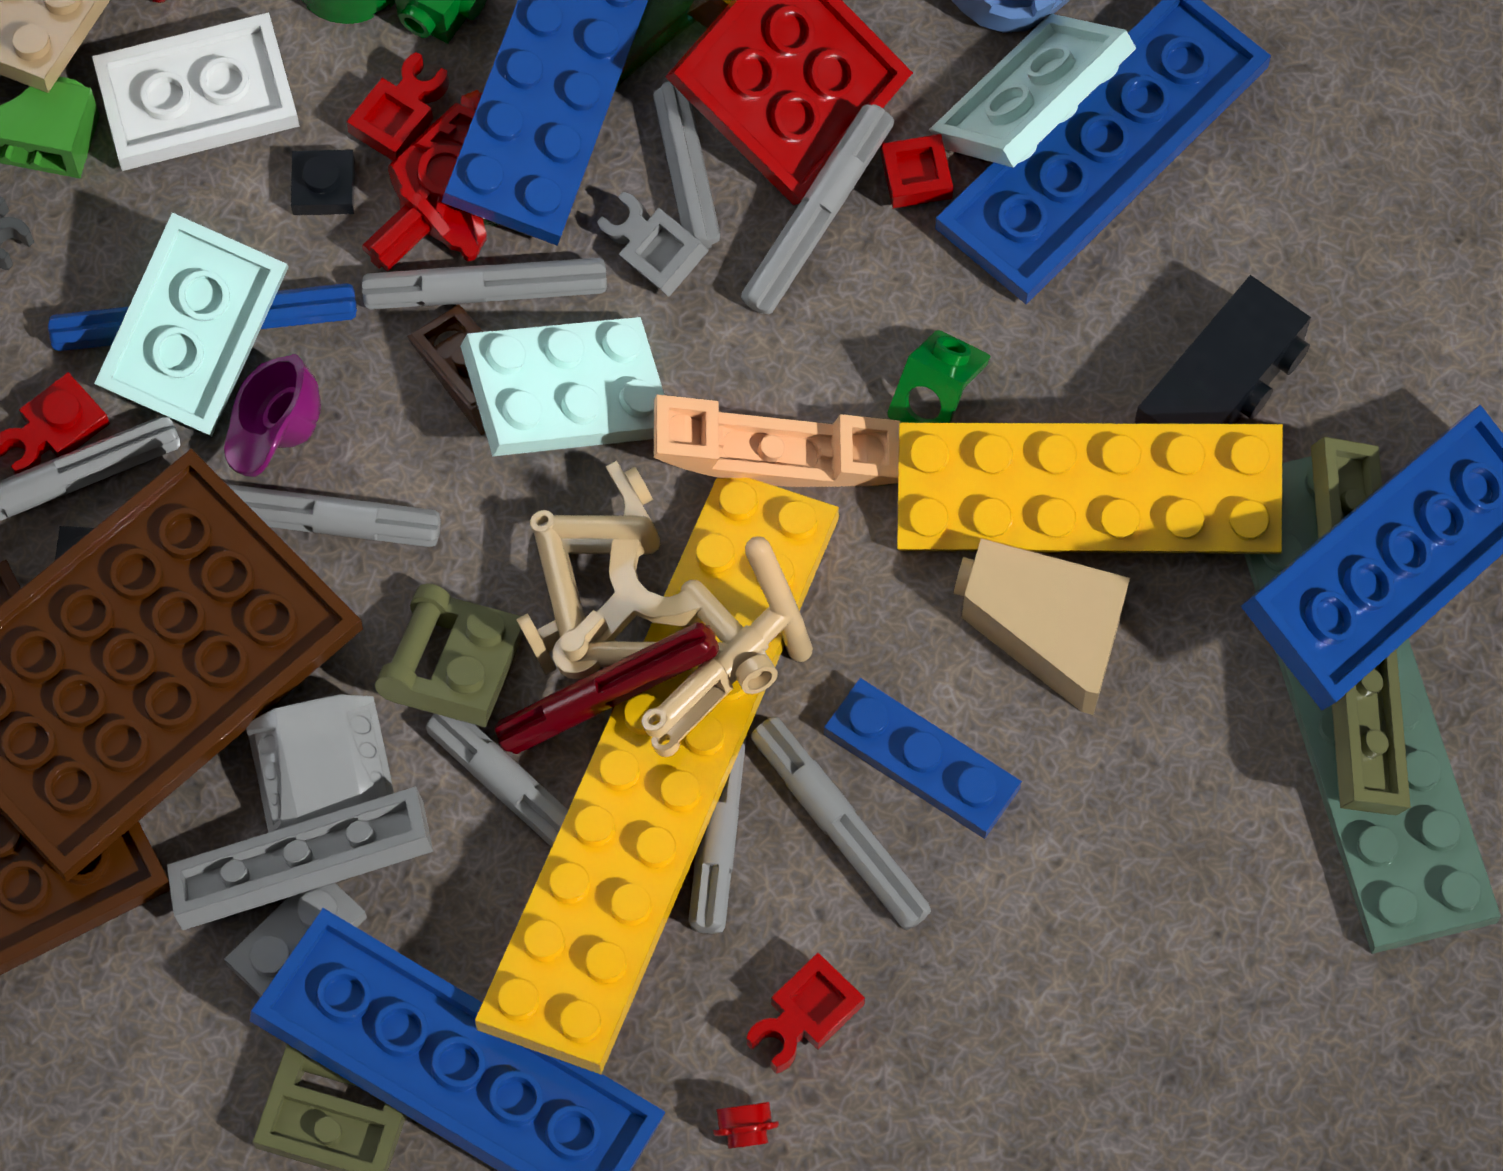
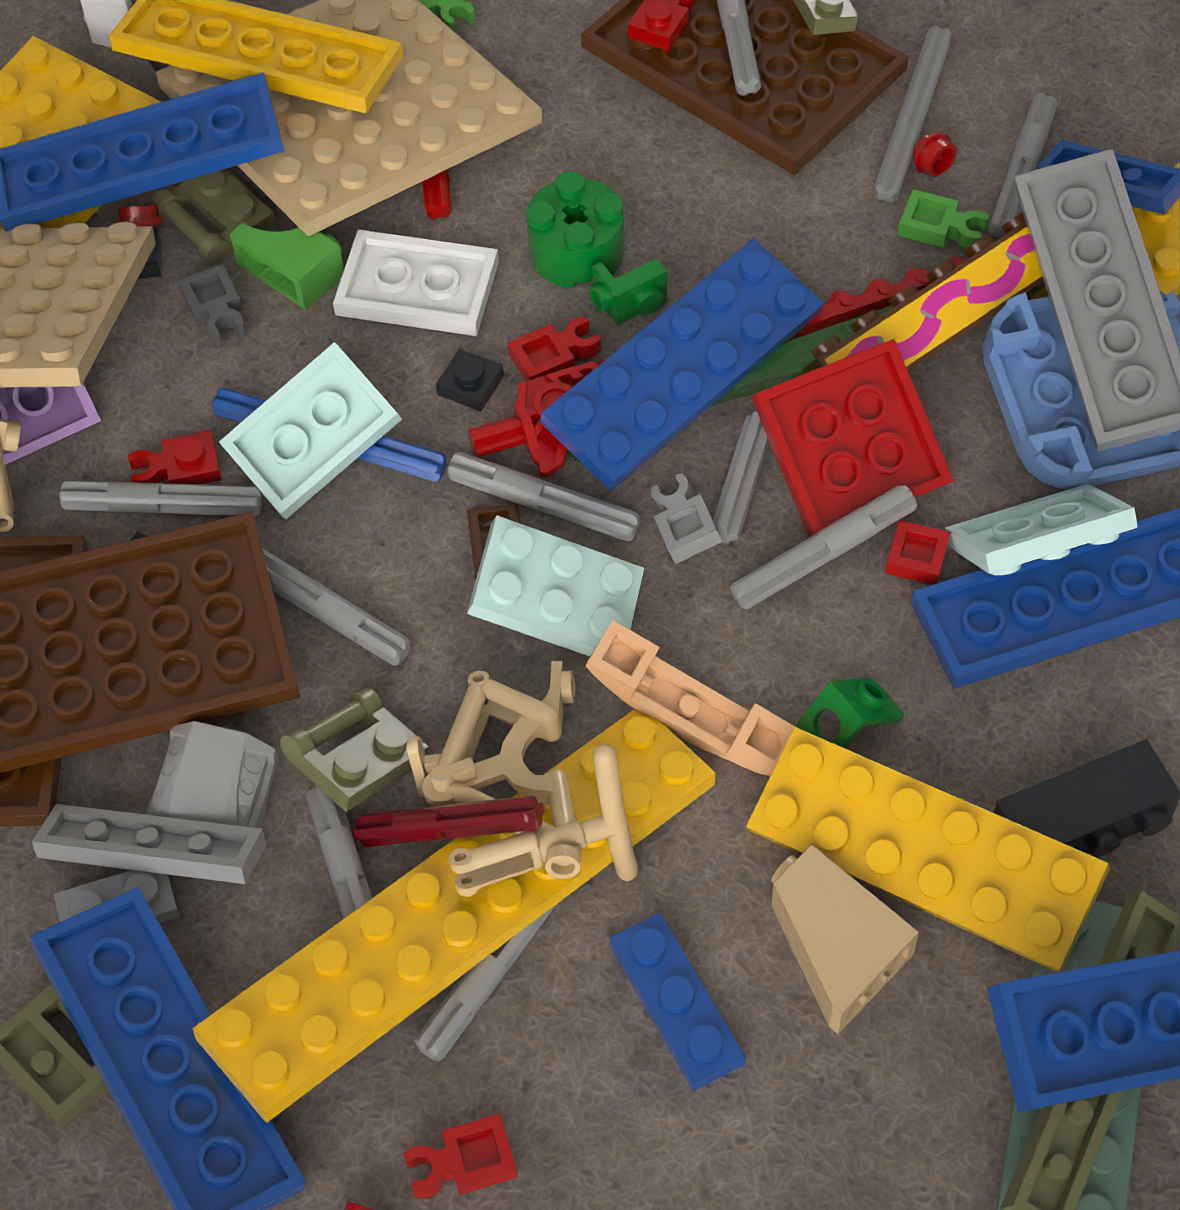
camera: 30 degrees right, 10 degrees down
magenta piece [224,354,321,477] -> none
light grey axle [751,716,931,930] -> none

